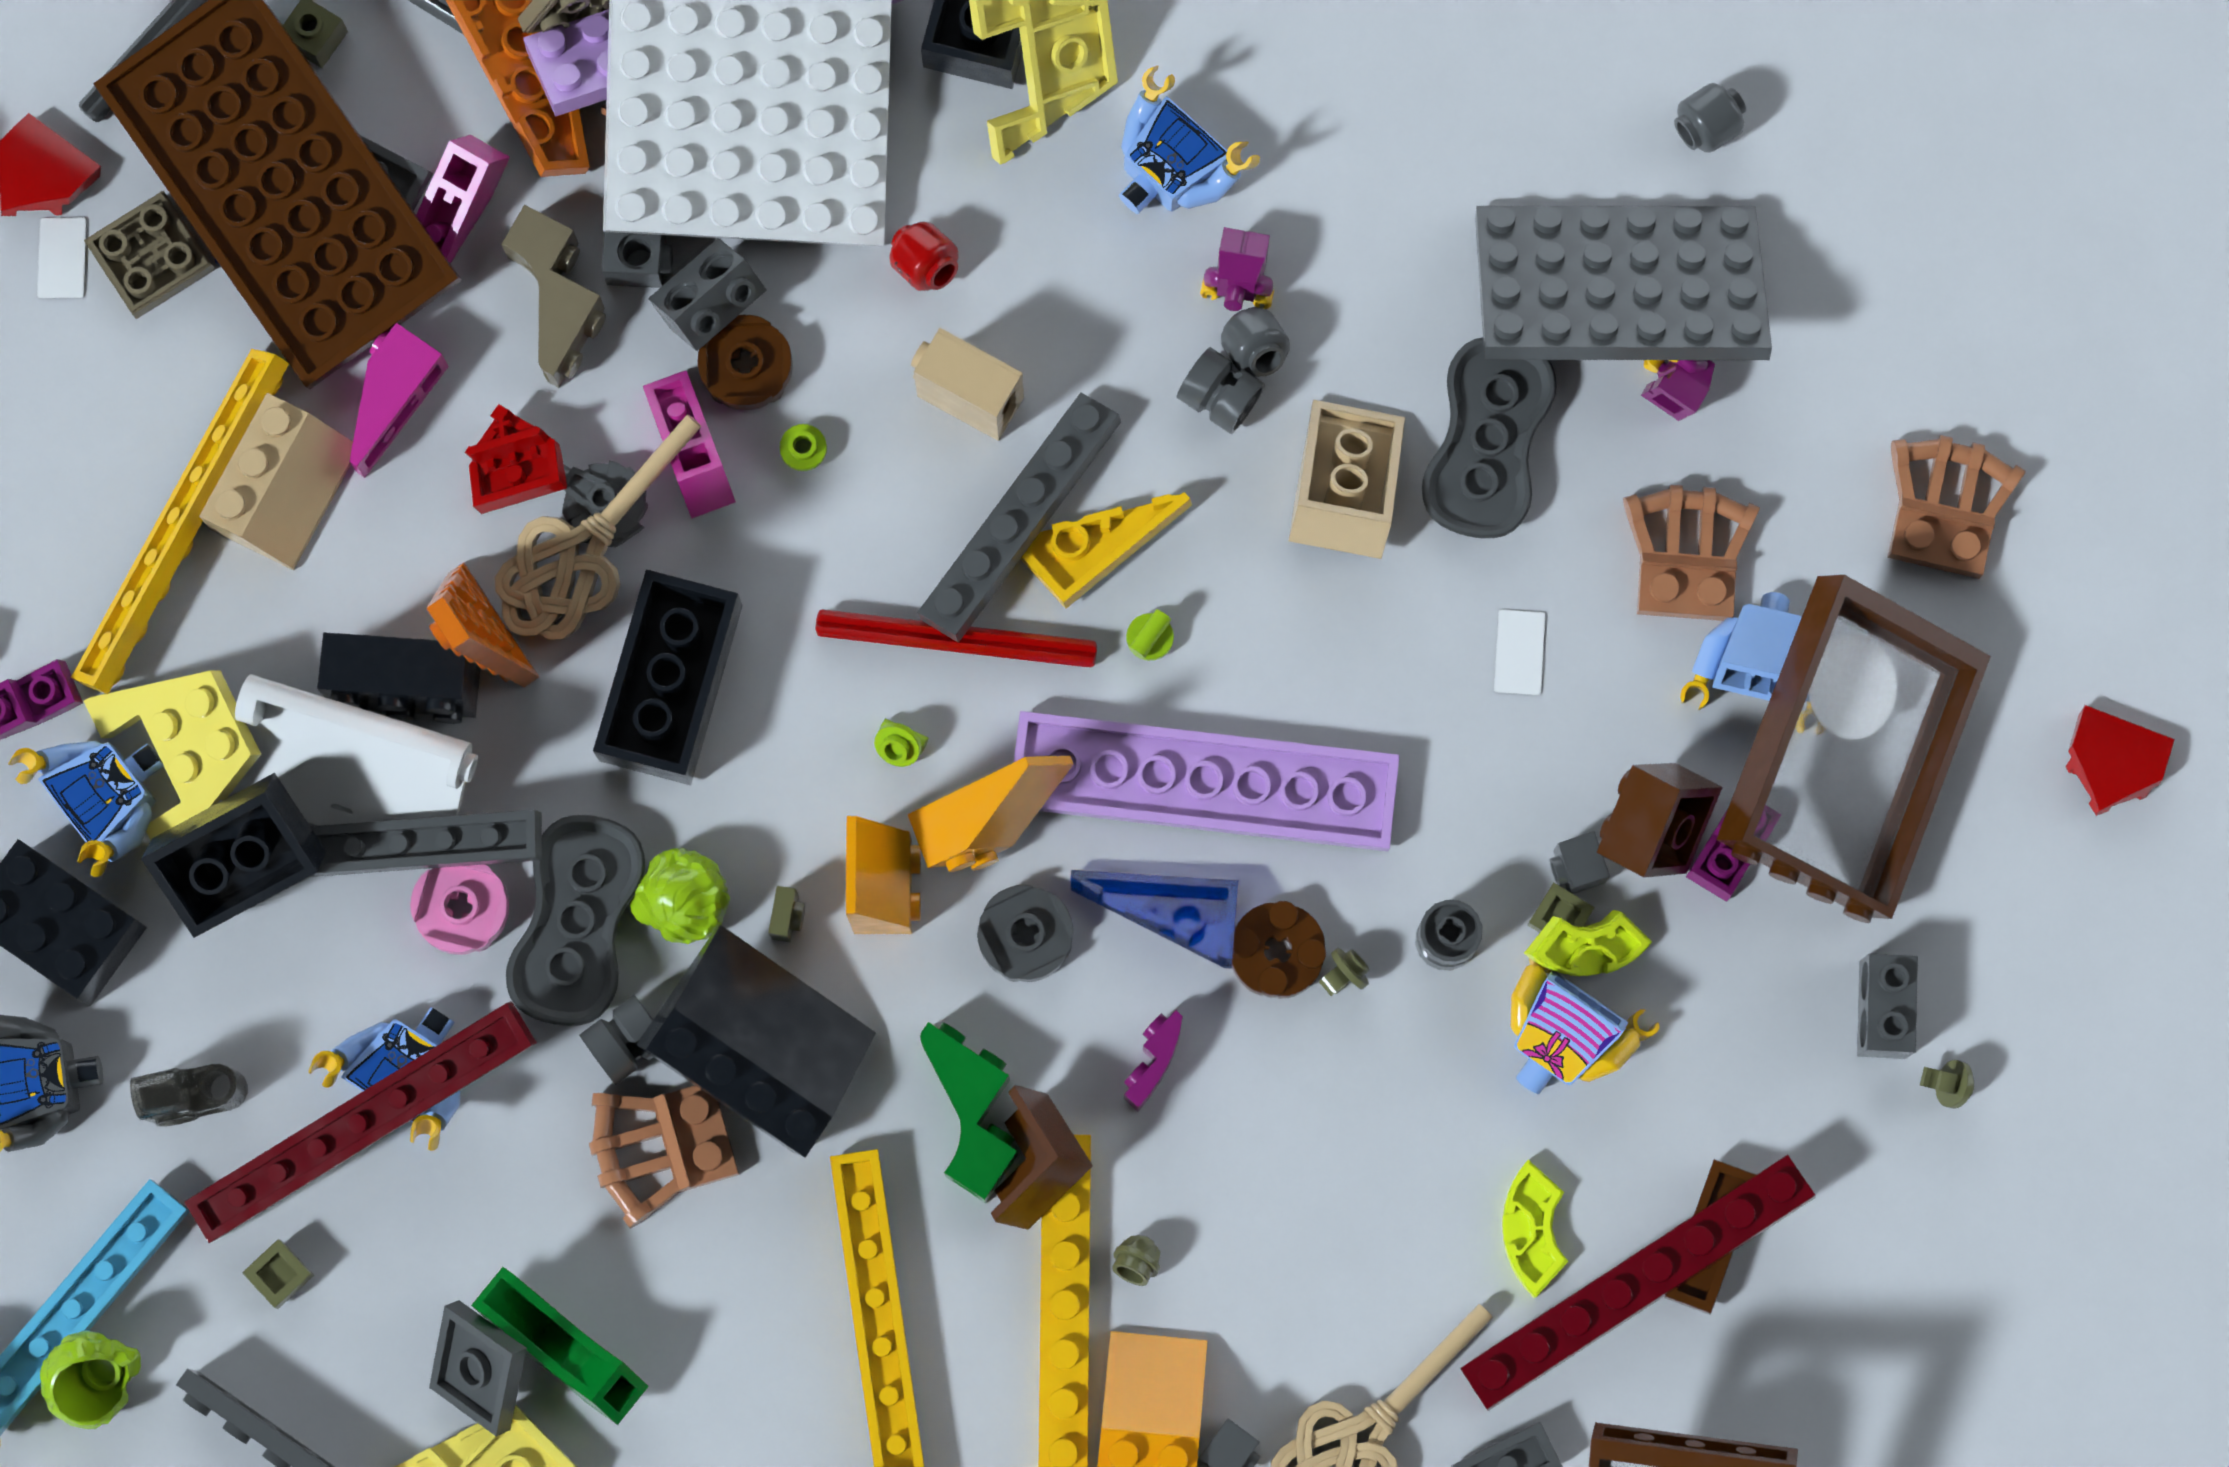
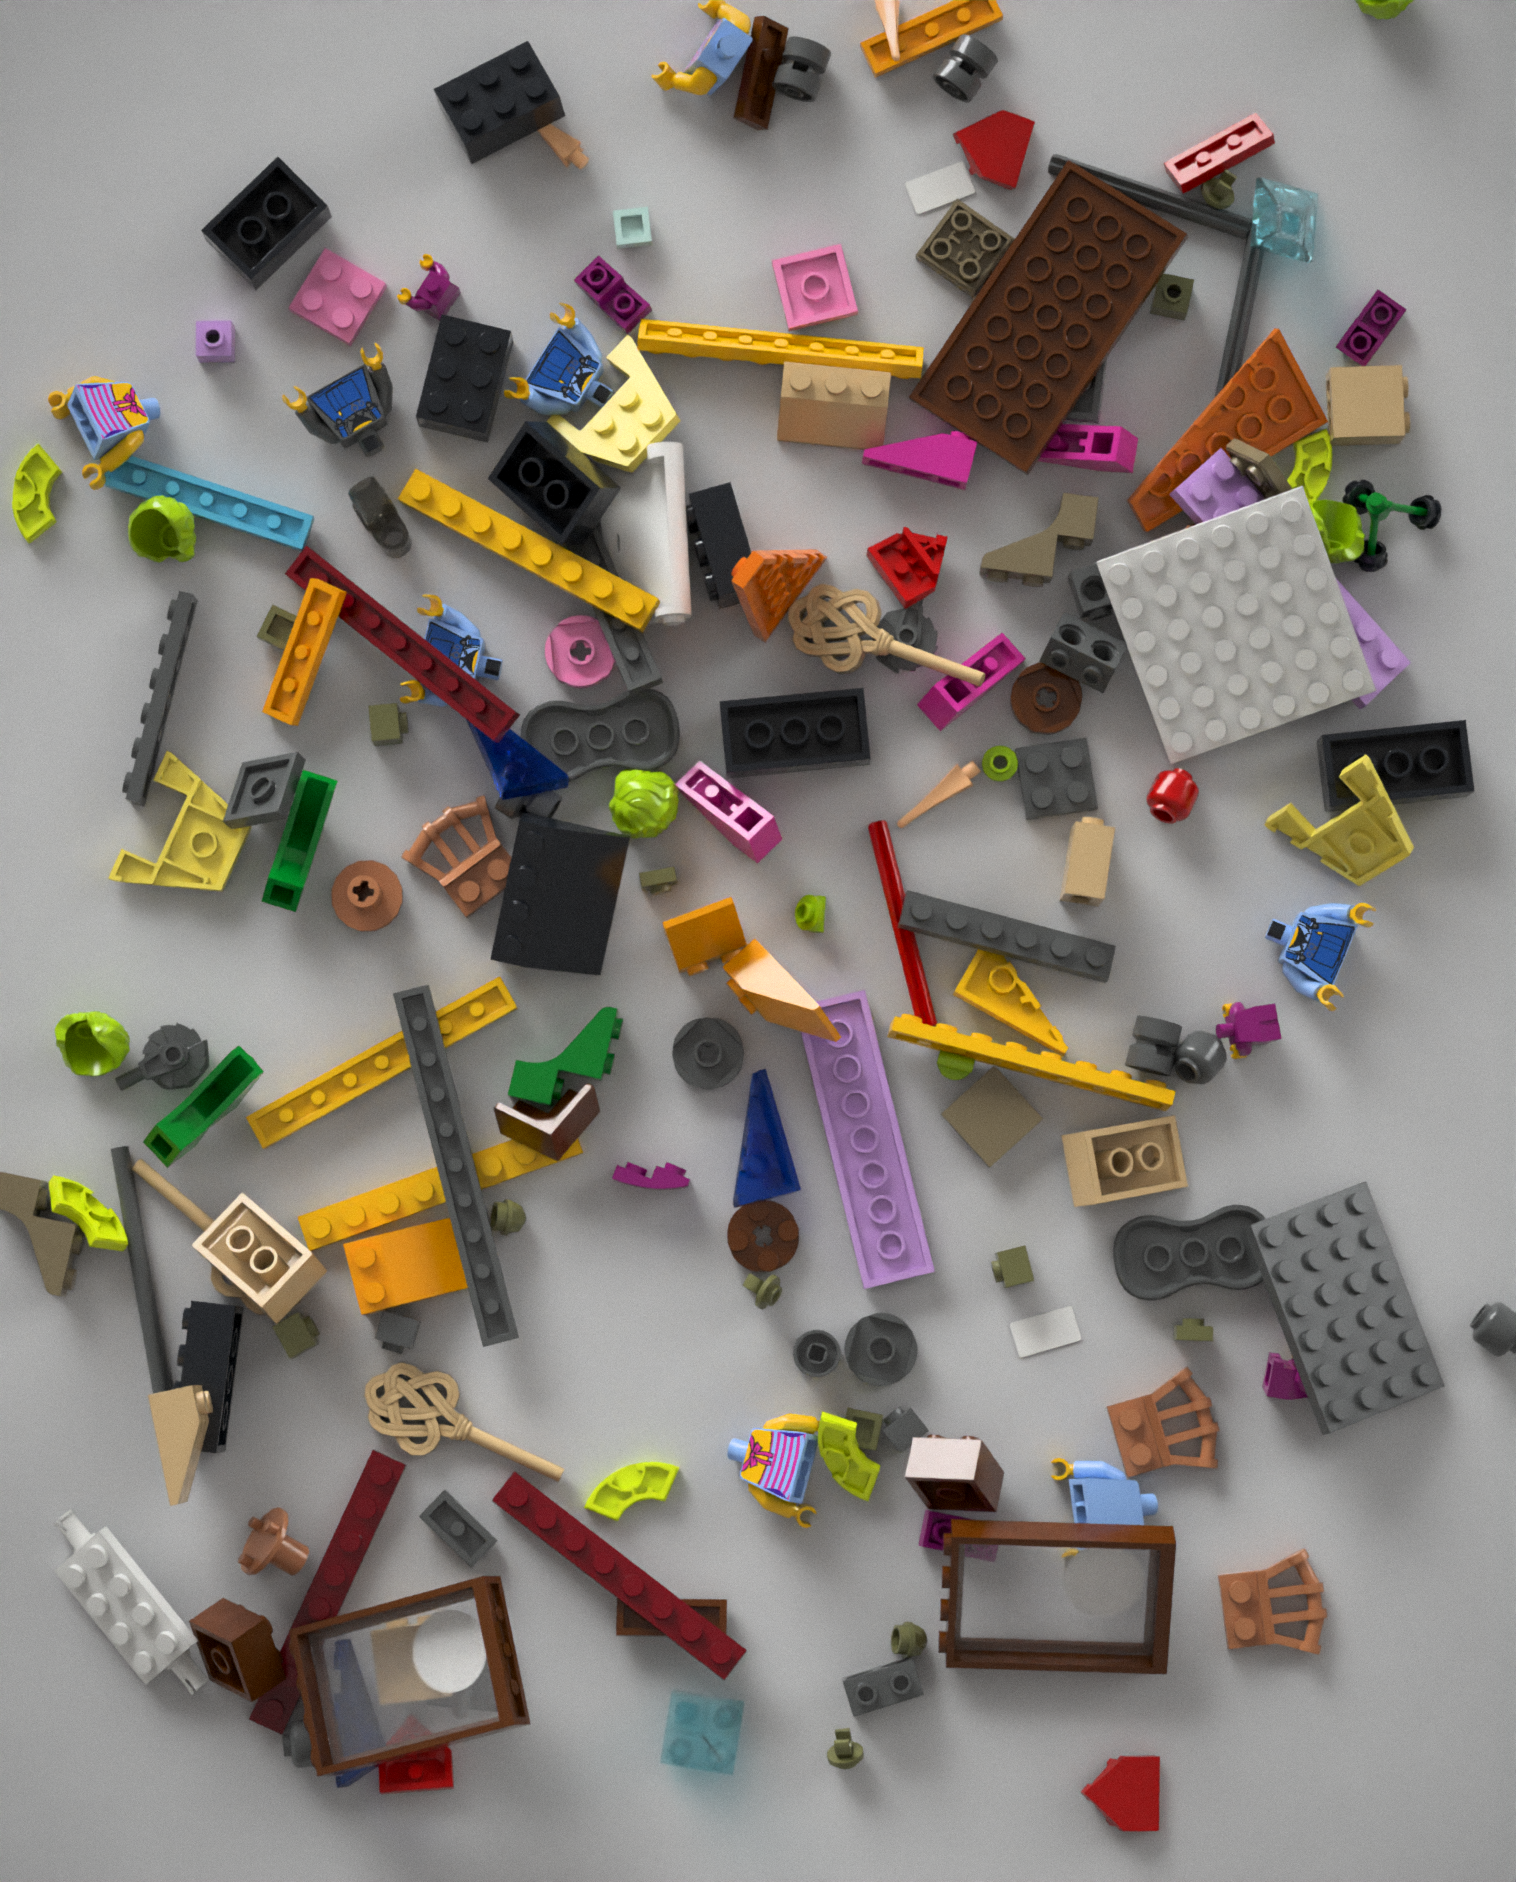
camera: 70 degrees right, 5 degrees up
none -> light orange plate [262,578,347,726]
none -> nougat piece [331,860,403,932]
none -> olive plate [368,703,409,746]
none -> dark grey plate [393,985,519,1347]
none -> yellow plate [398,468,660,633]
none -> clear blue wing [466,719,569,800]
none -> clear light blue slope [660,1689,745,1775]
none -> dark pink slope [675,761,783,863]
none -> bright pink plate [772,244,858,331]
none -> dark grey plate [844,1313,917,1386]
none -> yellow plate [887,1014,1176,1111]
none -> olive plate [891,1622,928,1659]
none -> light nougat piece [897,760,981,828]
none -> dark tan tile [940,1065,1043,1168]
none -> olive plate [991,1245,1035,1288]
none -> dark grey plate [1015,738,1098,820]
none -> olive plate [1173,1318,1213,1341]

